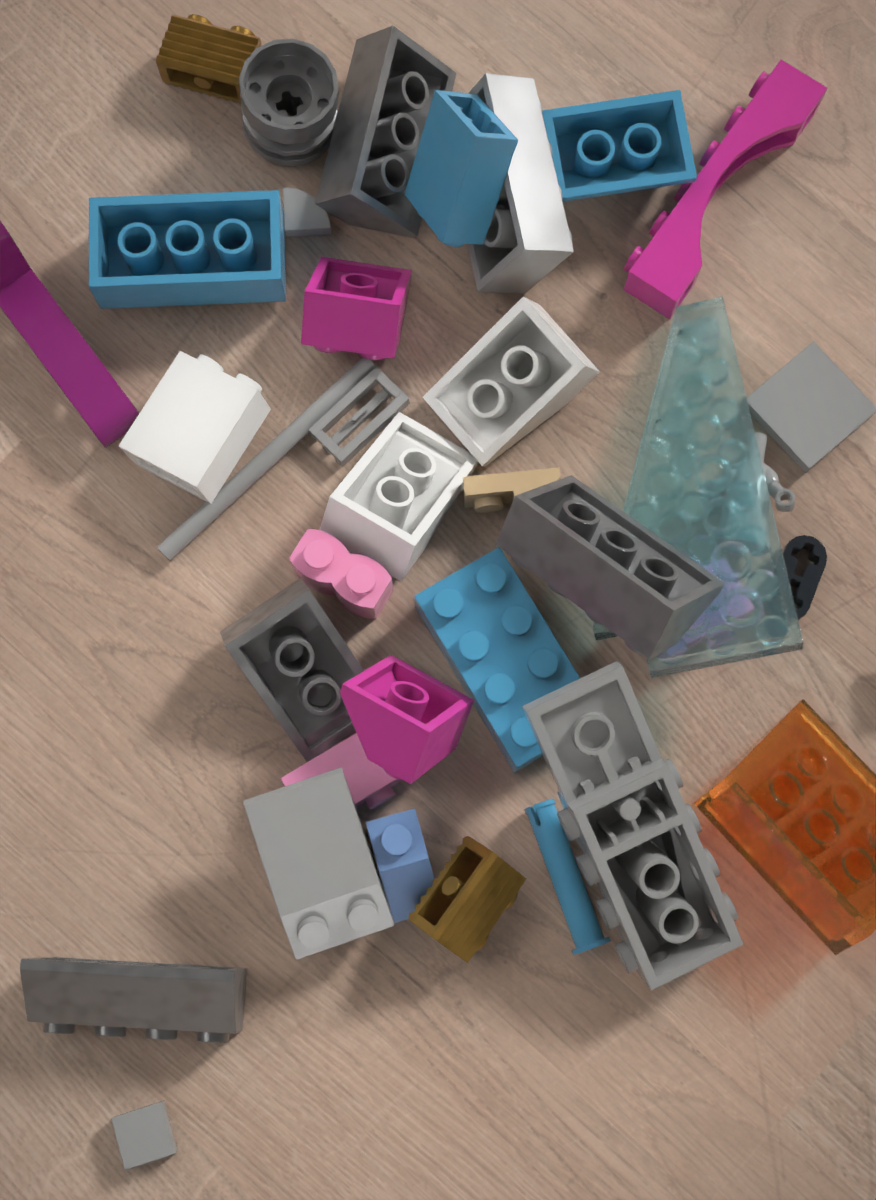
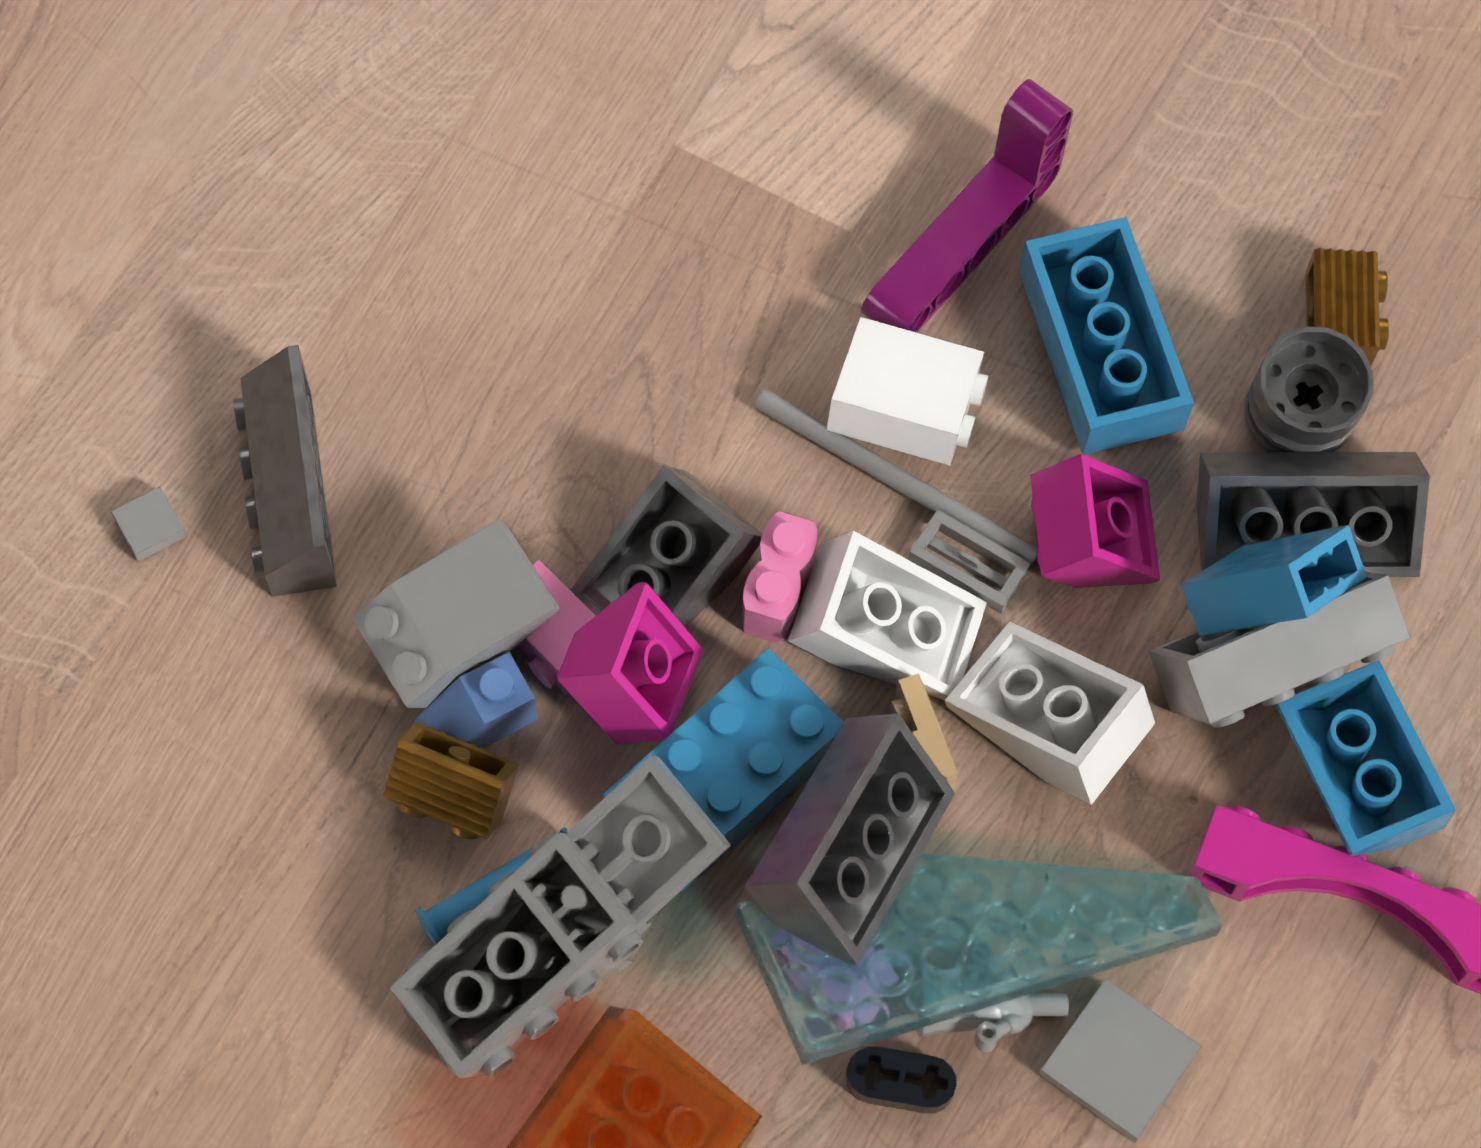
camera: 75 degrees right, 10 degrees down
light grey tile [283,188,332,237] -> none

